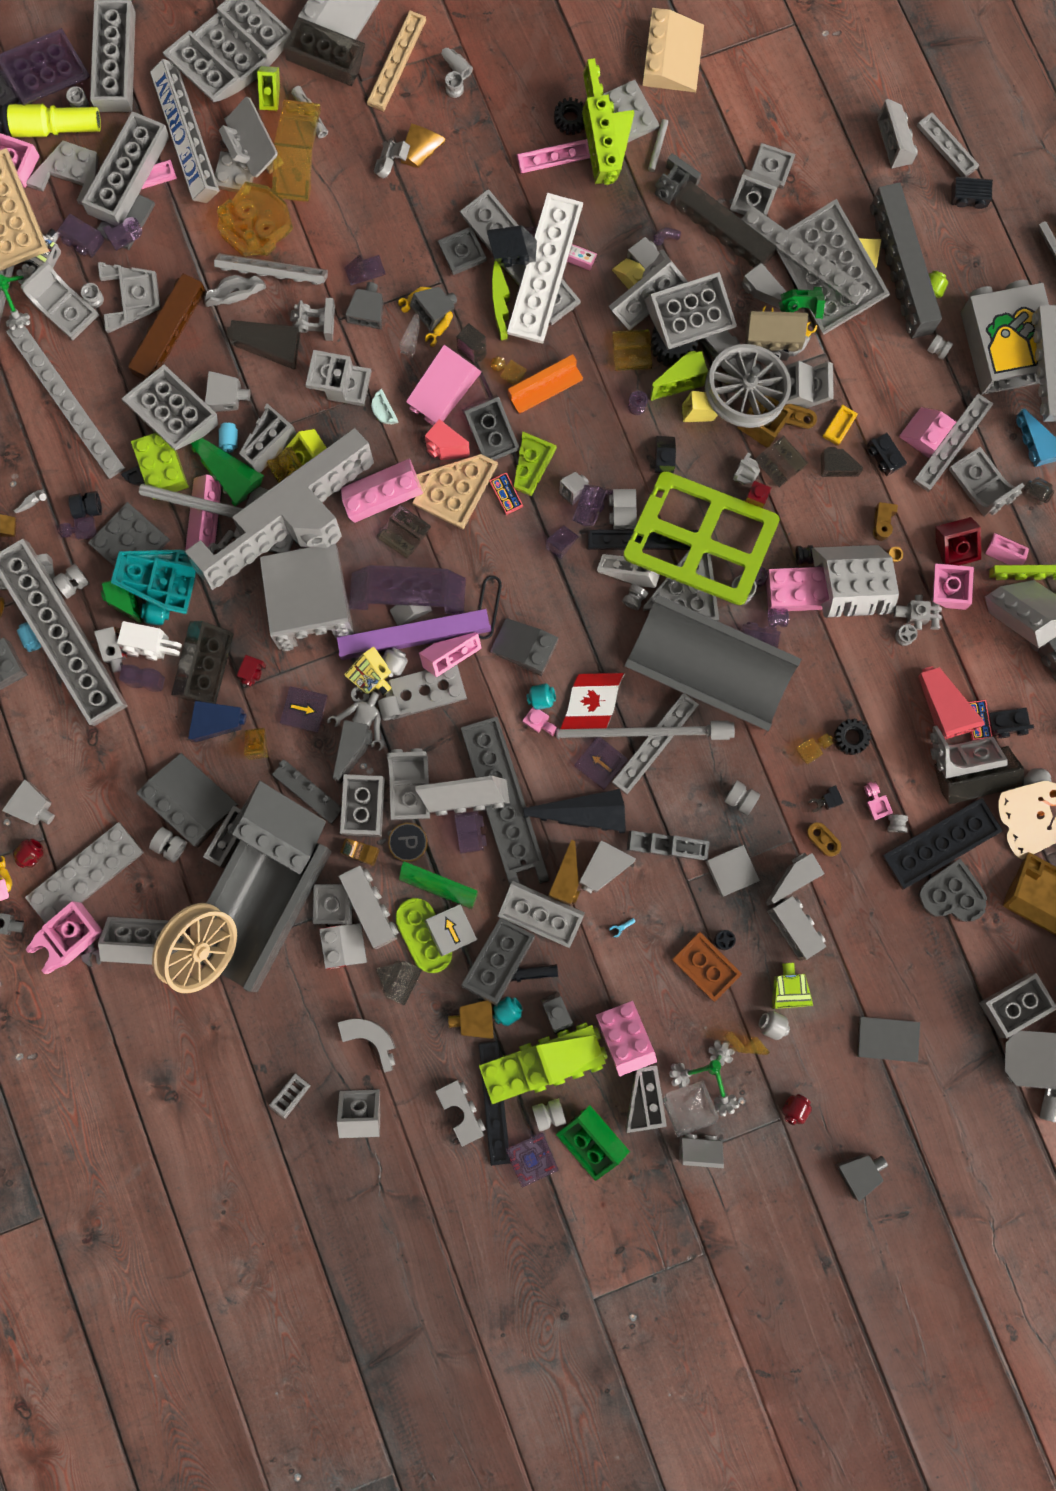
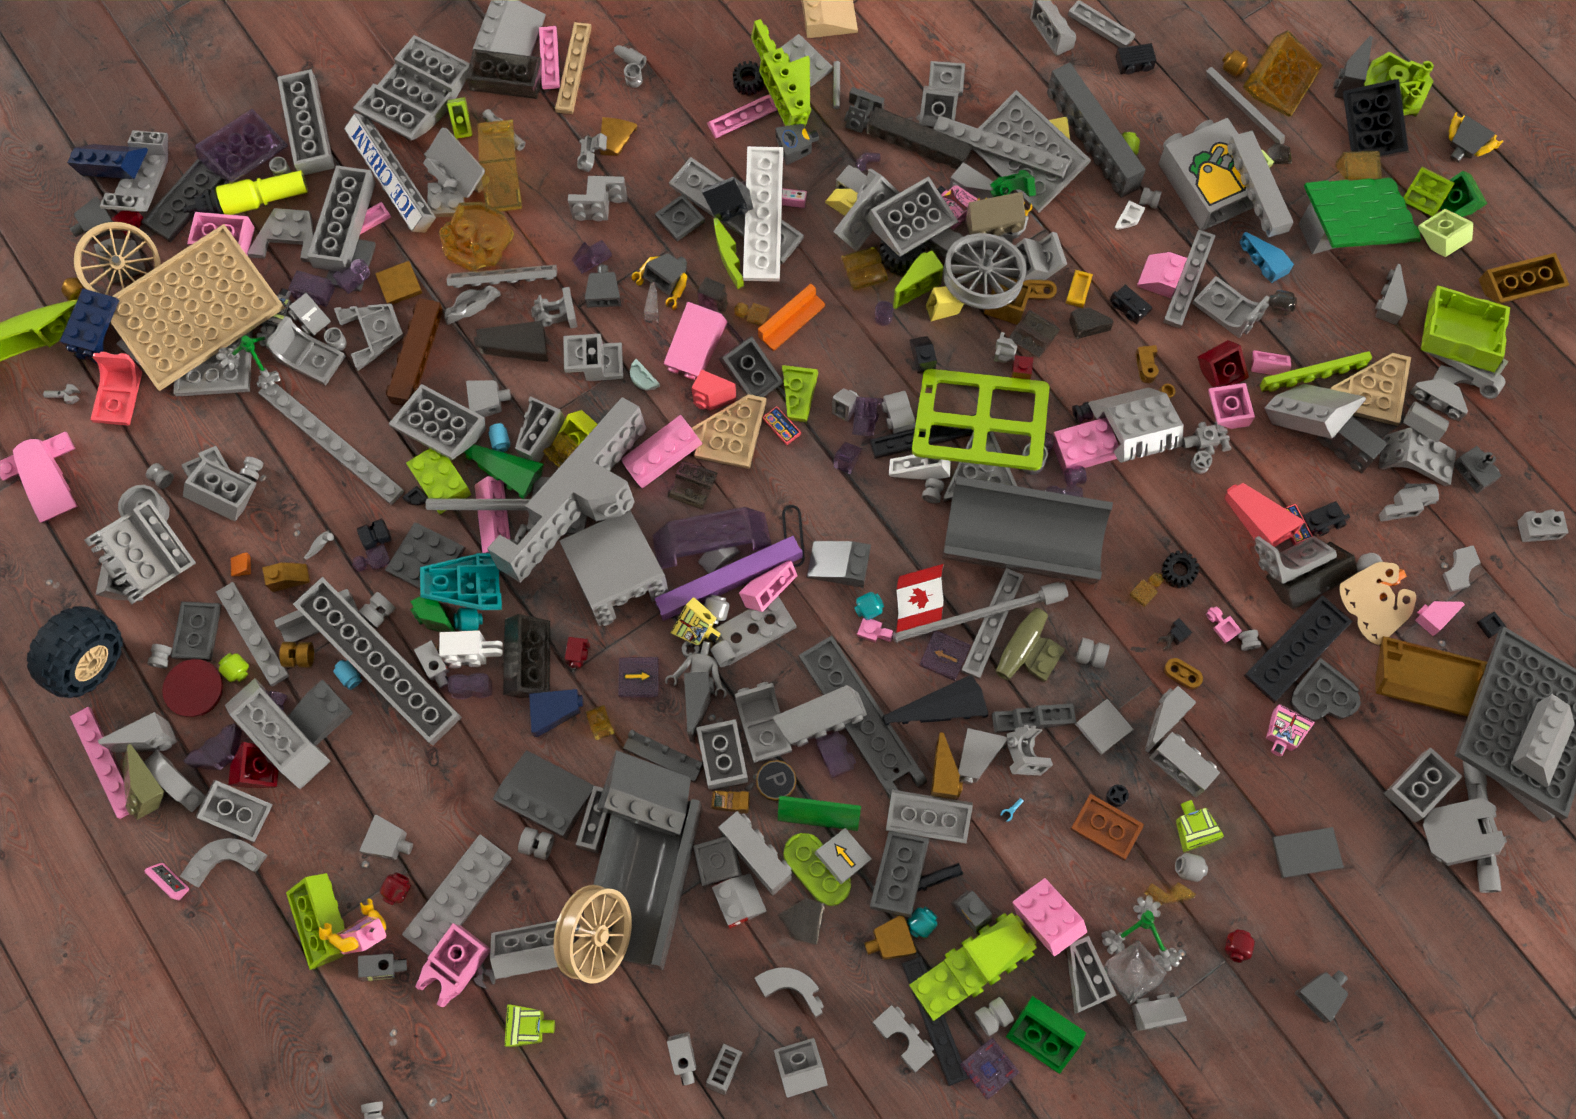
camera: 10 degrees left, 10 degrees down
none -> light grey brick [288,293,331,336]
none -> pearl gold tile [375,261,422,305]
none -> lime torso [505,1005,555,1047]
none -> bright pink plate [539,26,560,90]
none -> light grey bracket [568,176,628,221]
none -> light grey torso [667,1032,696,1086]
none -> dark grey torso [775,124,819,165]
none -> torso [937,185,977,230]
none -> olive plate [996,608,1065,682]
none -> light grey tile [1007,725,1053,776]
none -> white slope [1114,201,1145,230]
none -> torso [1266,704,1314,756]

